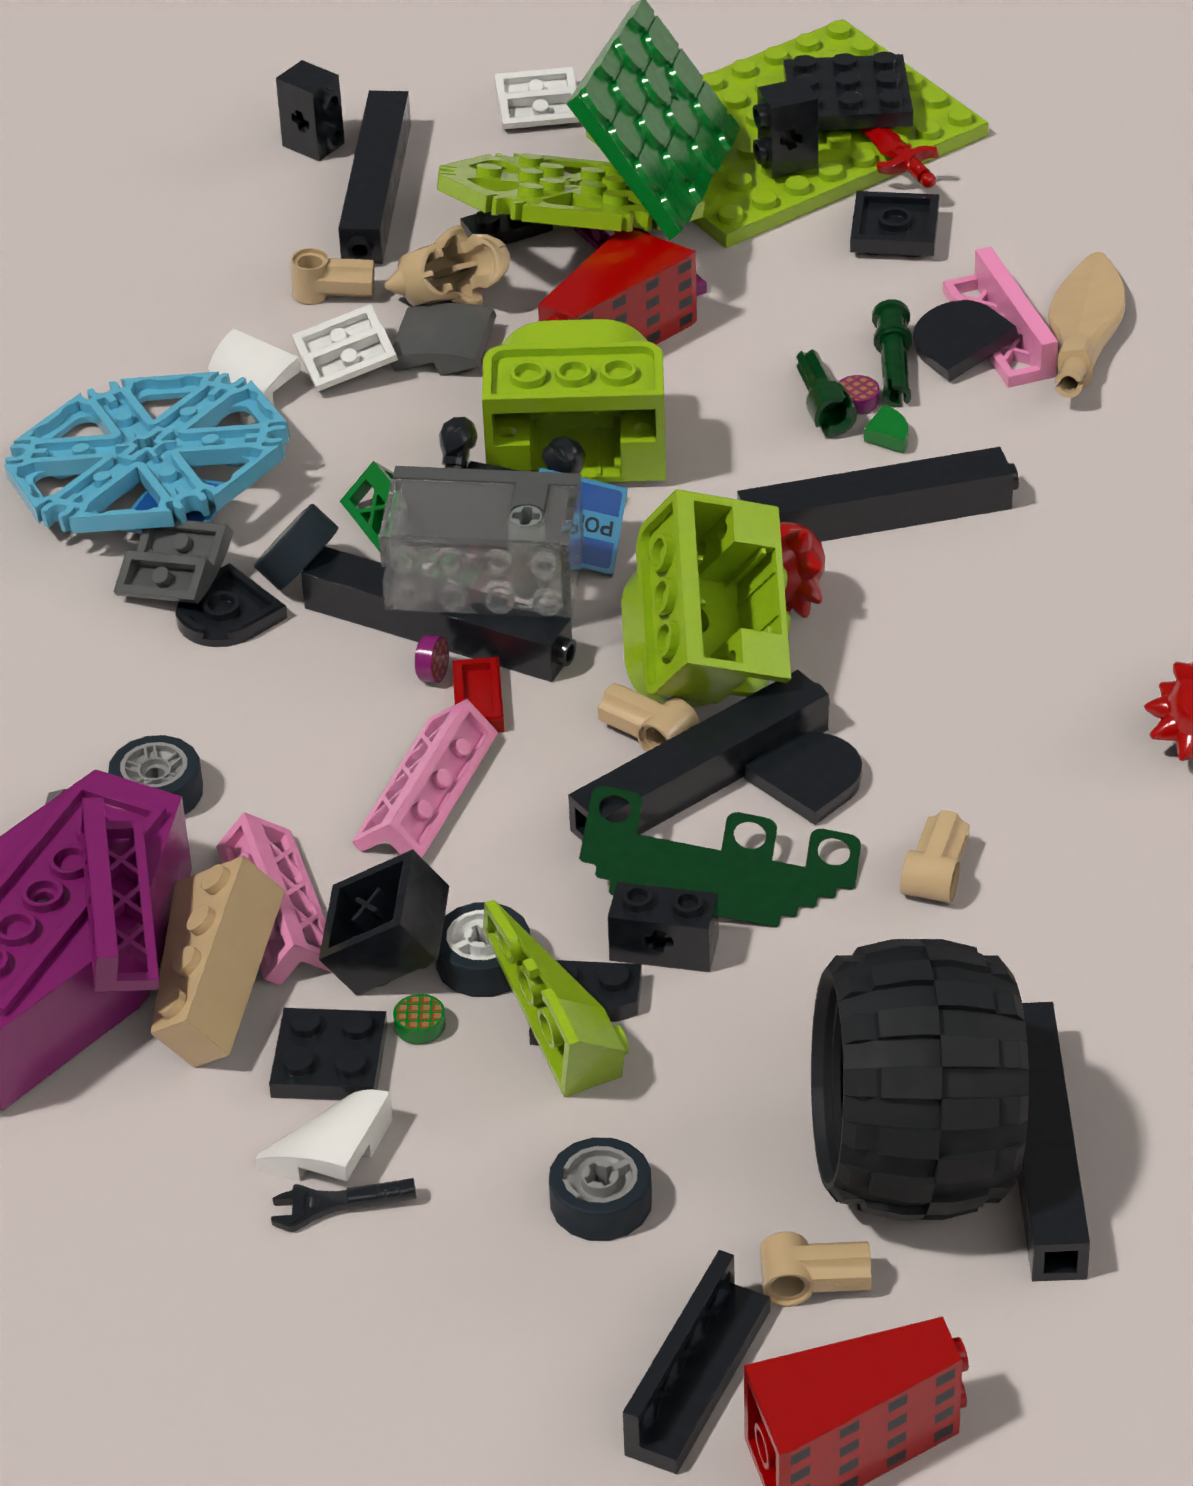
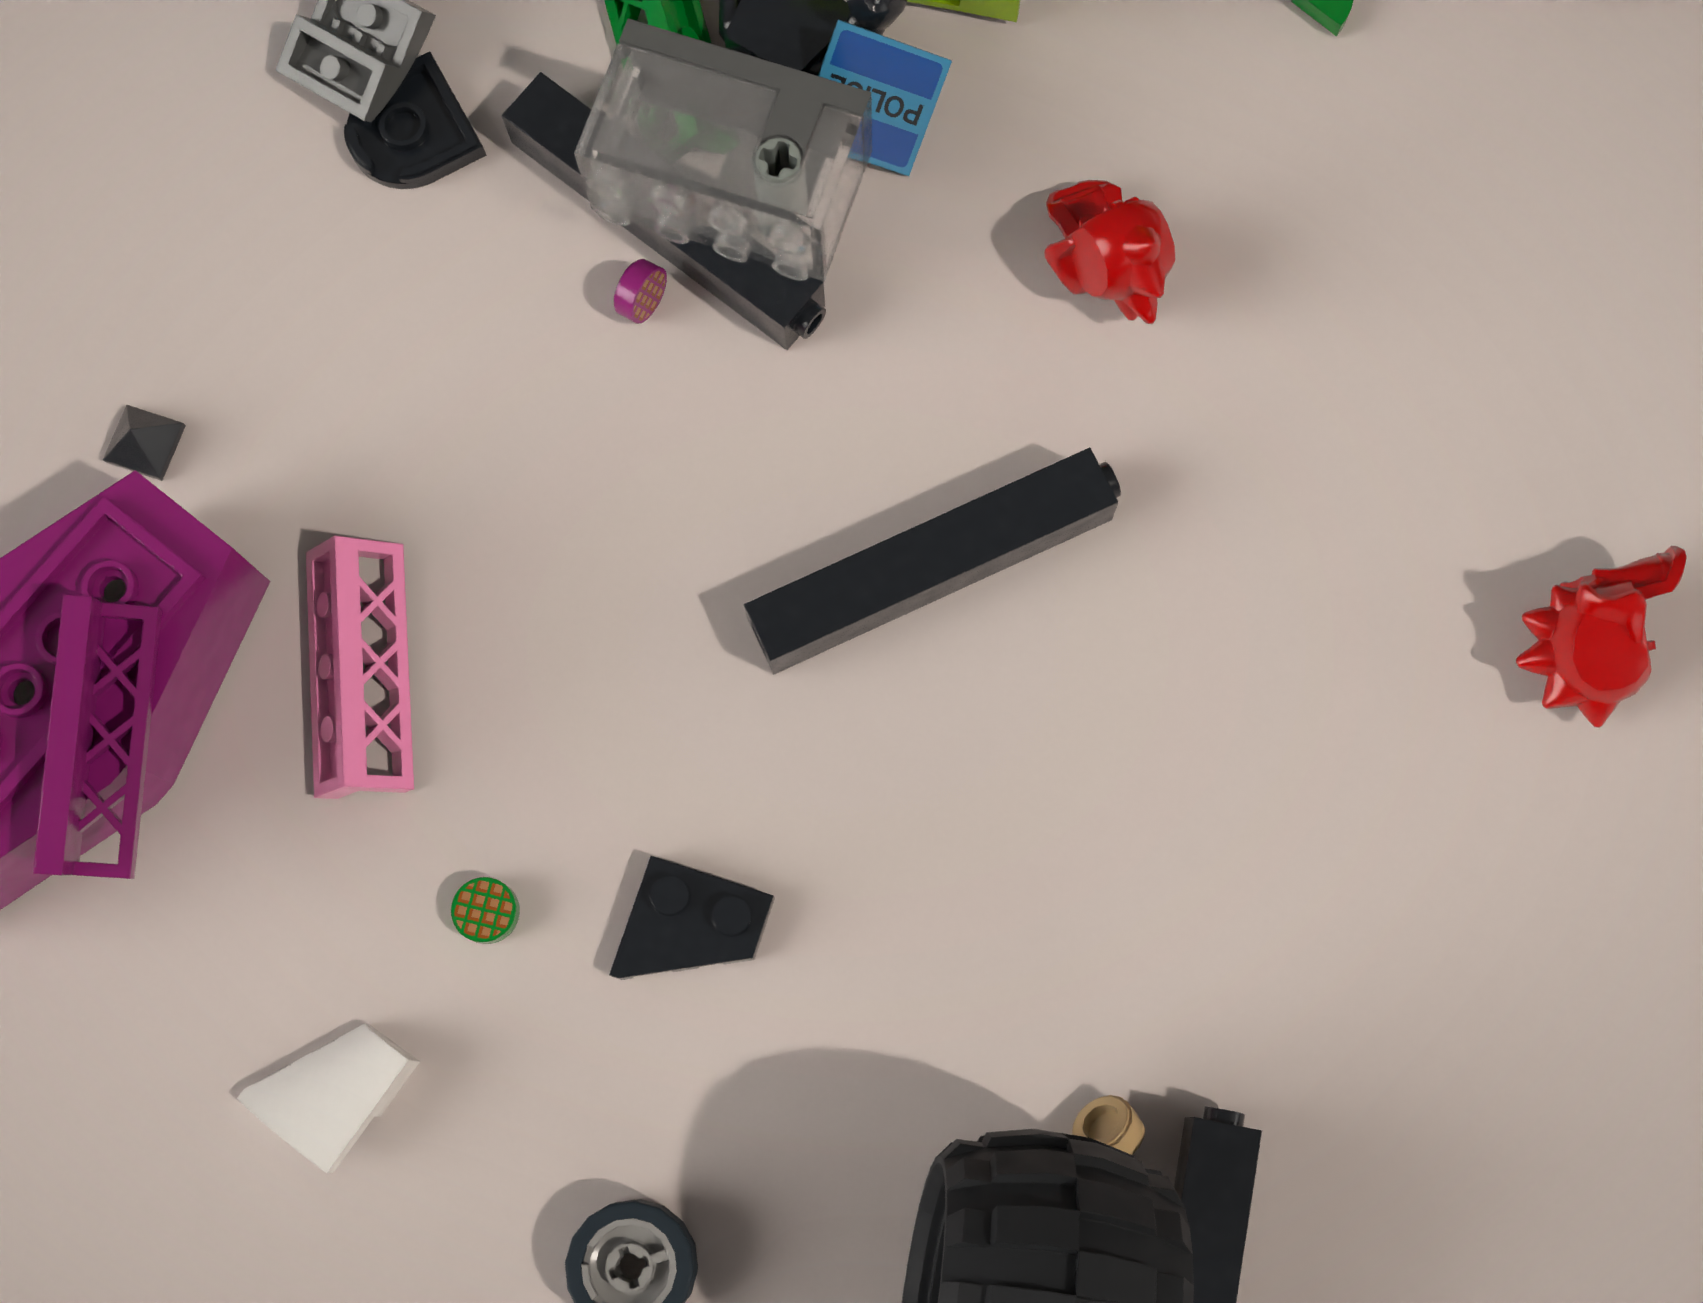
camera: 15 degrees right, 35 degrees up
wheel [108,735,203,815] -> none
tan wedge [151,856,285,1067] -> none
black wheel [254,504,339,590] -> none
black plate [269,1008,388,1101] -> none
black piece [271,1178,417,1231] -> none
black brick [319,849,450,996] -> none
bright pink fence [352,699,498,858] -> none
black wheel [435,902,530,997] -> none
red tile [452,657,505,733] -> none
lime wedge [483,900,629,1097] -> none
dark green piece [579,786,861,927] -> none
tan piece [598,683,700,752] -> none
black brick [607,882,719,972] -> none
lime brick [621,489,791,707] -> none
black brick [737,446,1019,542] -> none
black tile [744,732,862,825] -> none
tan piece [900,810,970,904] -> none

